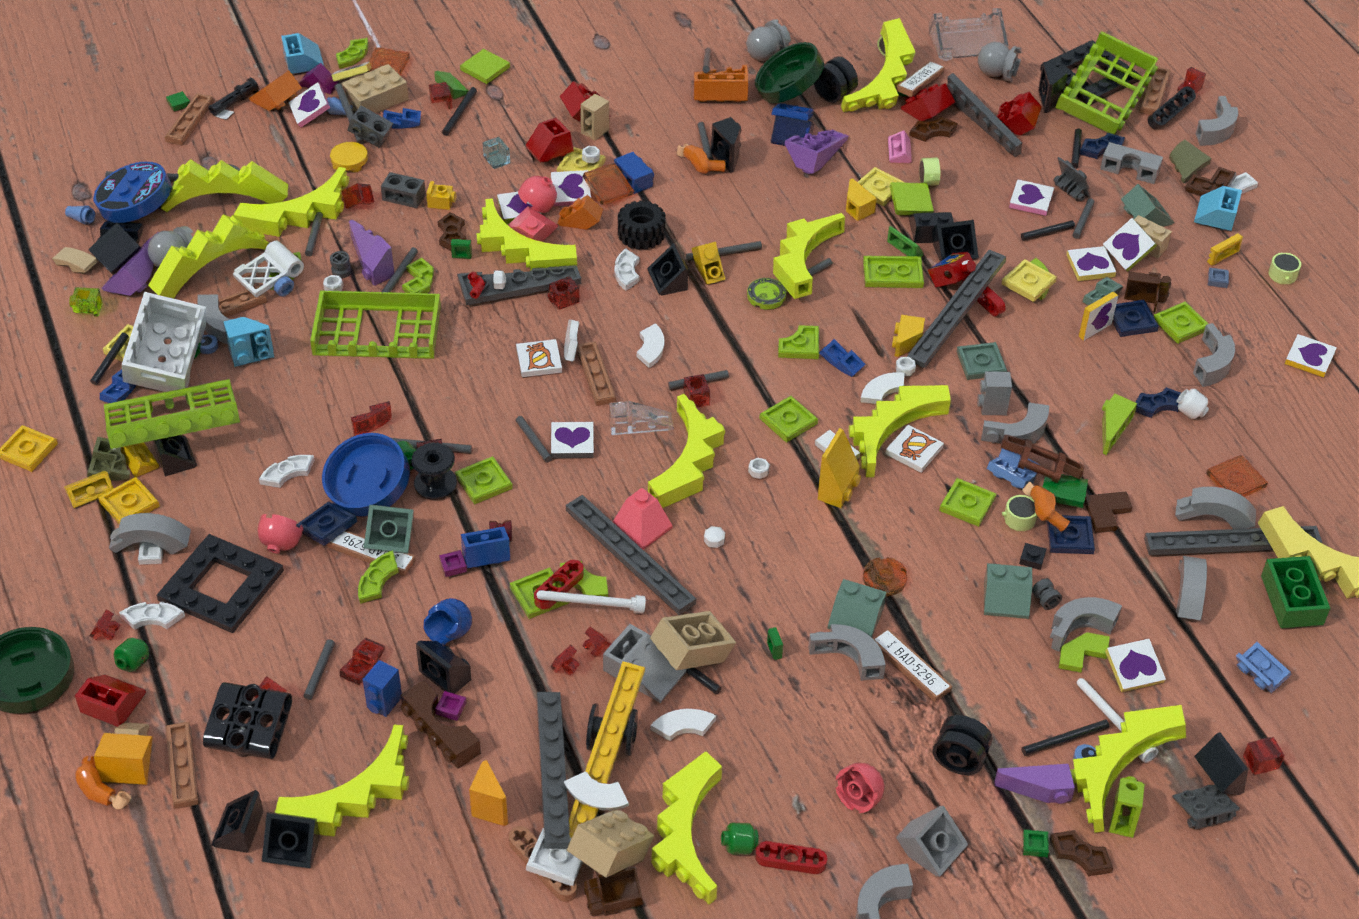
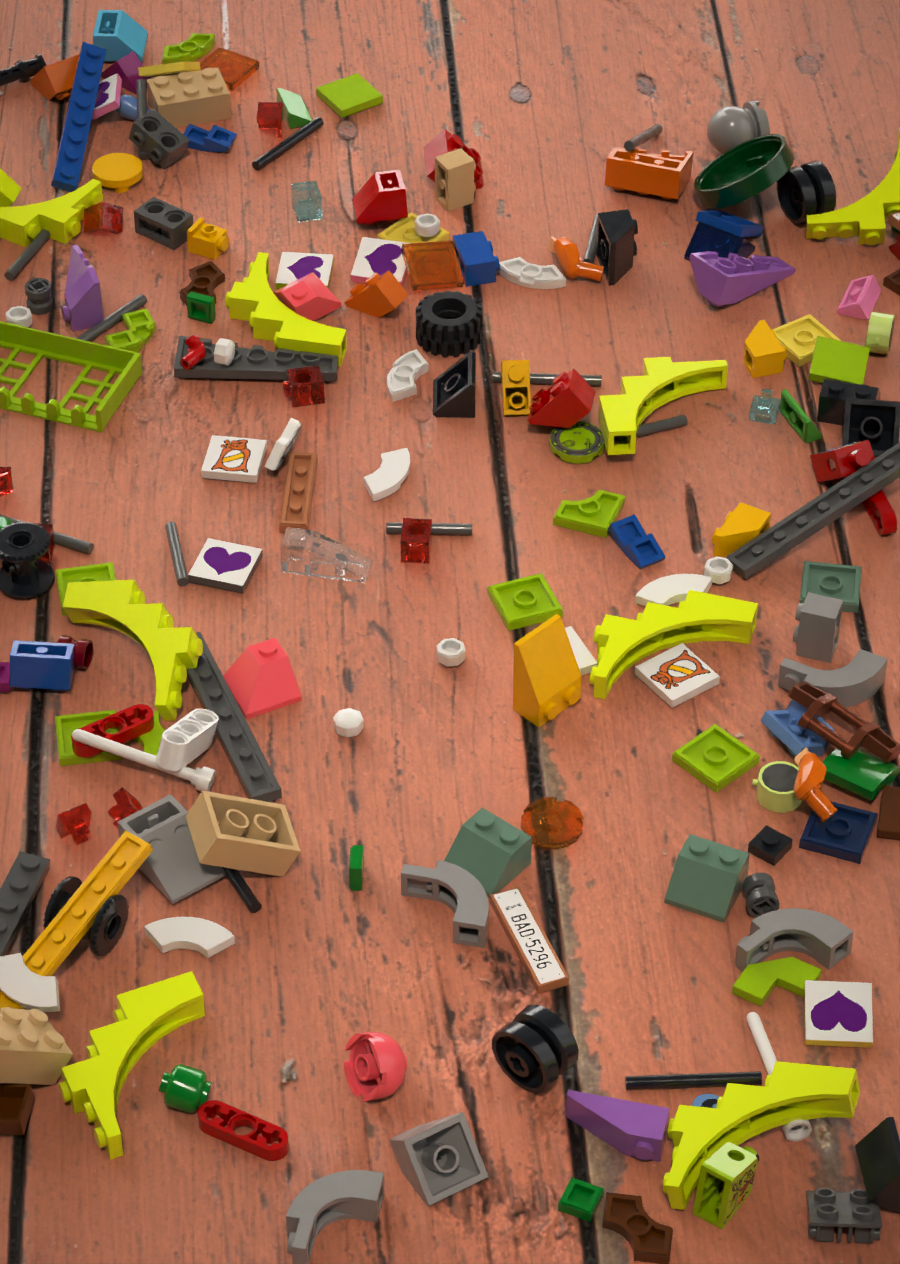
camera: 20 degrees right, 5 degrees down
coral cylinder [518,176,557,213] -> none
neon yellow arch [648,394,725,508] -> none
lime tile [863,256,924,288] -> none
none -> blue plate [51,42,107,192]
none -> neon yellow arch [63,580,203,721]
none -> white beam [156,709,219,771]
none -> white tile [497,257,566,289]
none -> red slope [527,368,596,428]
none -> clear light blue tile [749,389,781,425]

